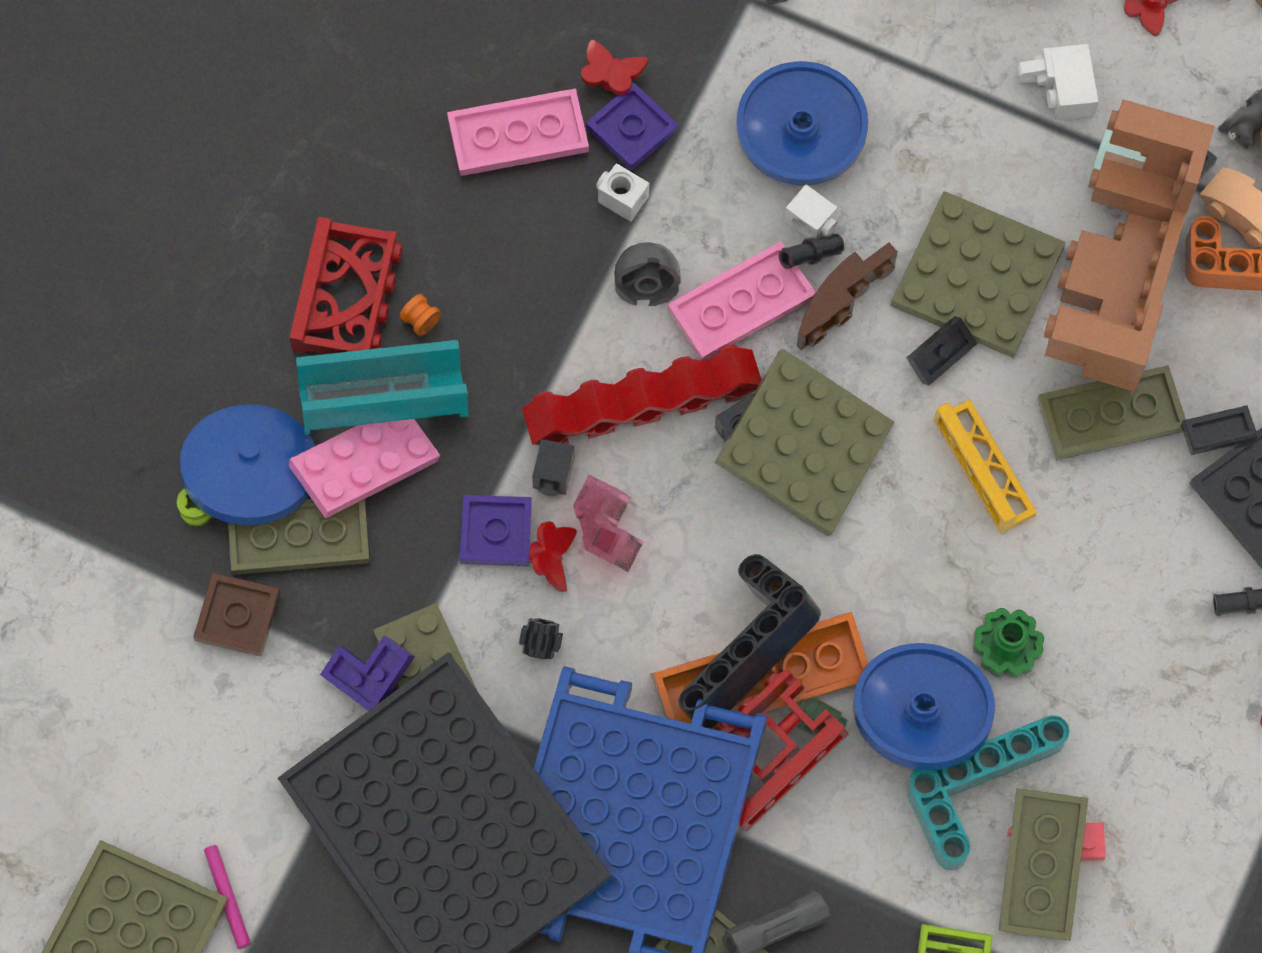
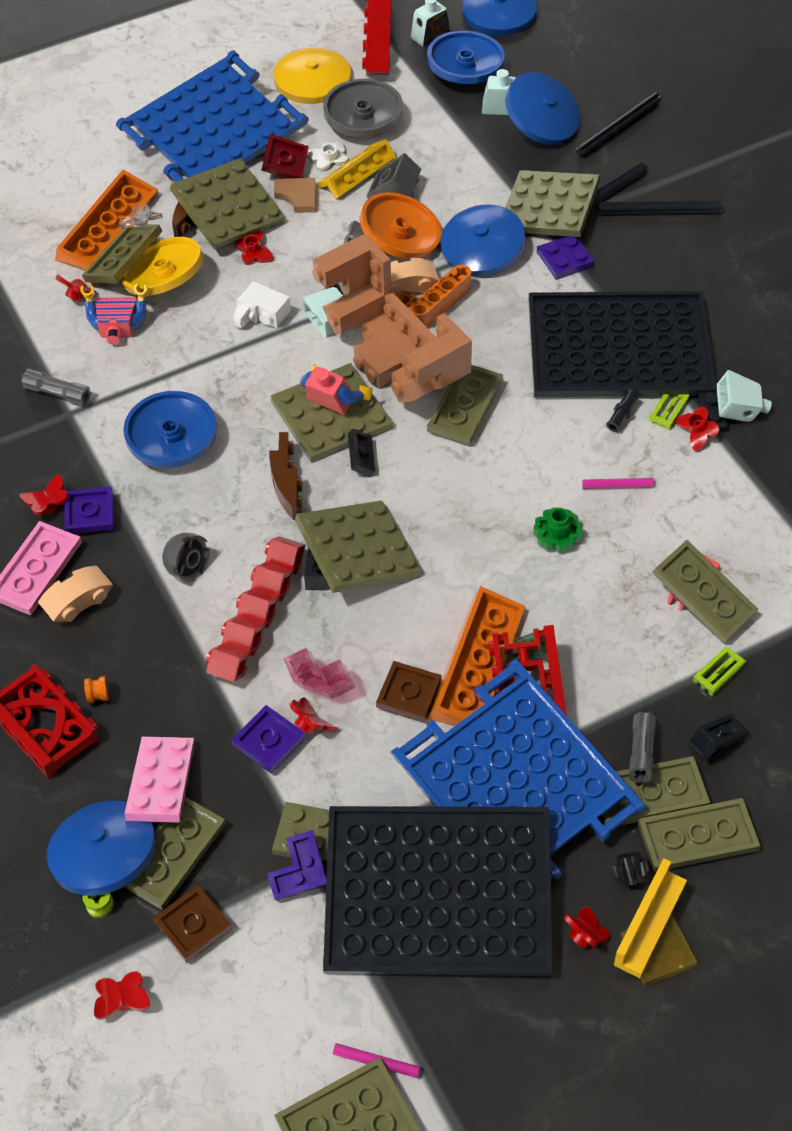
camera: 50 degrees left, 15 degrees down
teal piece [296,340,468,435] -> none
black gear [519,618,563,659] -> none
black brick [532,439,575,496] -> none
white brick [596,163,649,222] -> none
bright pink plate [667,241,816,361] -> none
black beam [678,554,821,728] -> none
black pin [779,233,844,269] -> none
white brick [784,184,838,239] -> none
blue dish [853,643,995,770] -> none
teal beam [906,715,1070,870] -> none
yellow fence [934,400,1037,533] -> none
black tile [1181,405,1258,455] -> none
none -> light nougat brick [38,566,113,622]
none -> red animal [94,971,150,1020]
none -> coral torso [300,364,373,415]
none -> reddish brown plate [376,661,442,722]
none -> dark pink bar [582,478,654,489]

